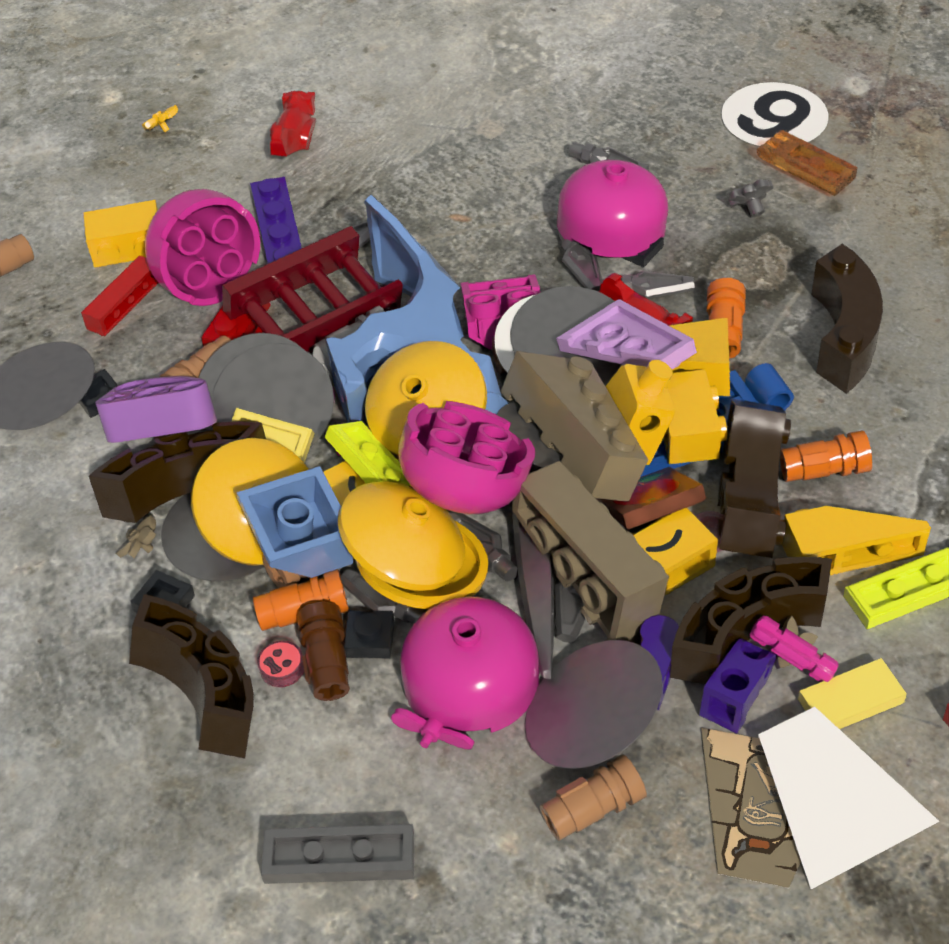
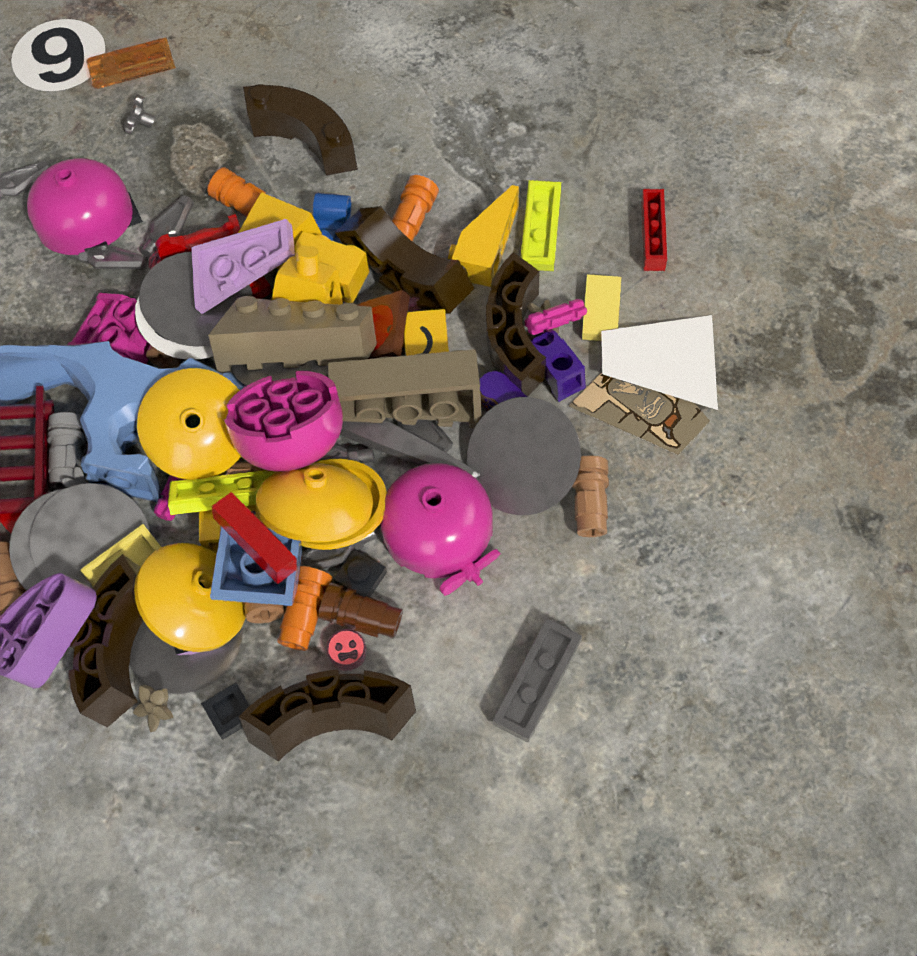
camera: 60 degrees left, 15 degrees up
none -> red piece [211,492,297,584]

